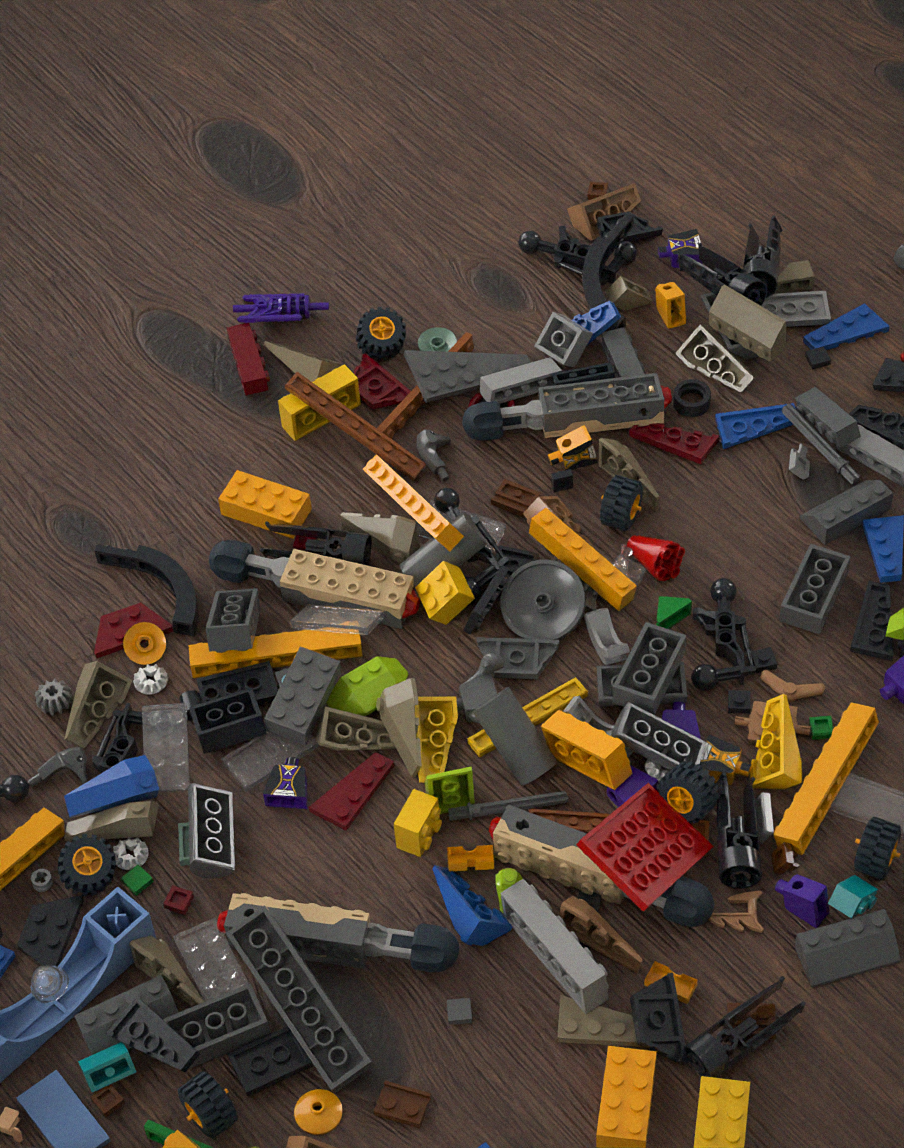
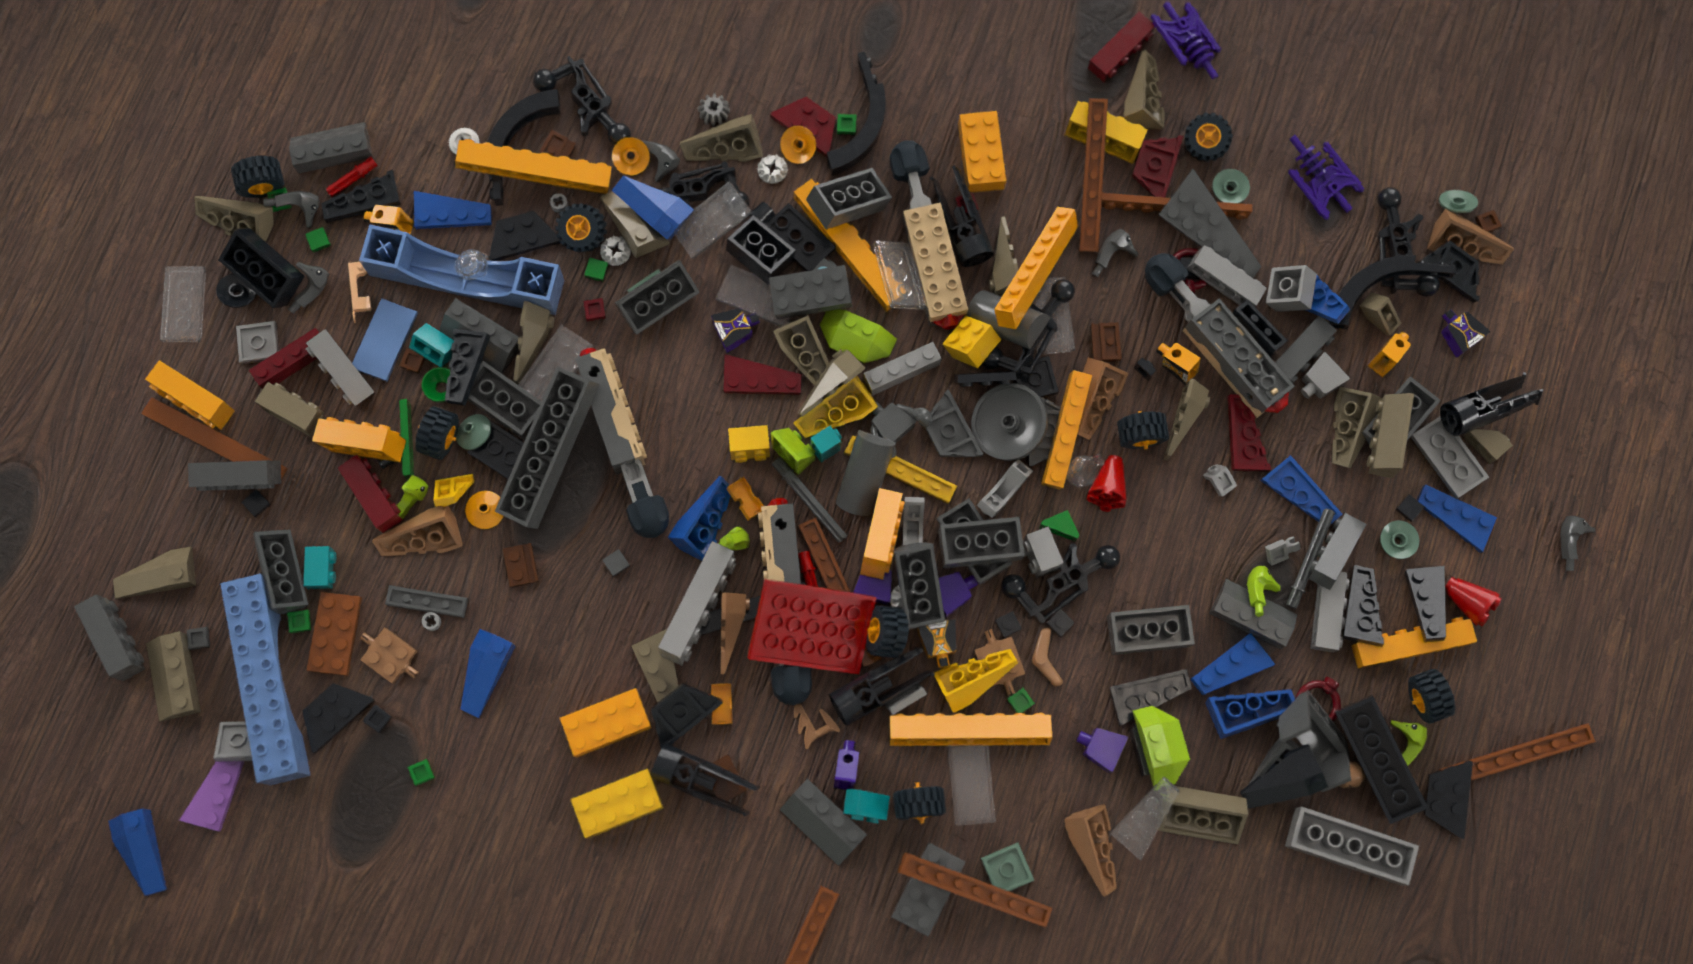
camera: 50 degrees right, 25 degrees up
black tyre [673,379,711,417] -> none
black piece [678,243,767,306] -> none
reddish brown tile [771,842,799,875] -> none
none -> green piece [422,367,450,403]
none -> yellow wing [433,474,474,507]
none -> sand green dish [456,414,491,450]
none -> light orange dish [612,137,650,175]
none -> teal brick [810,426,842,463]
none -> green plate [837,114,856,135]
none -> light grey brick [863,342,942,396]
none -> light grey brick [1023,527,1063,578]
none -> light grey bracket [1203,465,1237,497]
none -> lime animal [1247,566,1280,617]
none -> dark purple bar [1288,135,1364,220]
none -> light grey torso [1301,352,1350,399]
none -> sand green dish [1380,520,1420,559]
none -> sand green dish [1439,190,1478,213]

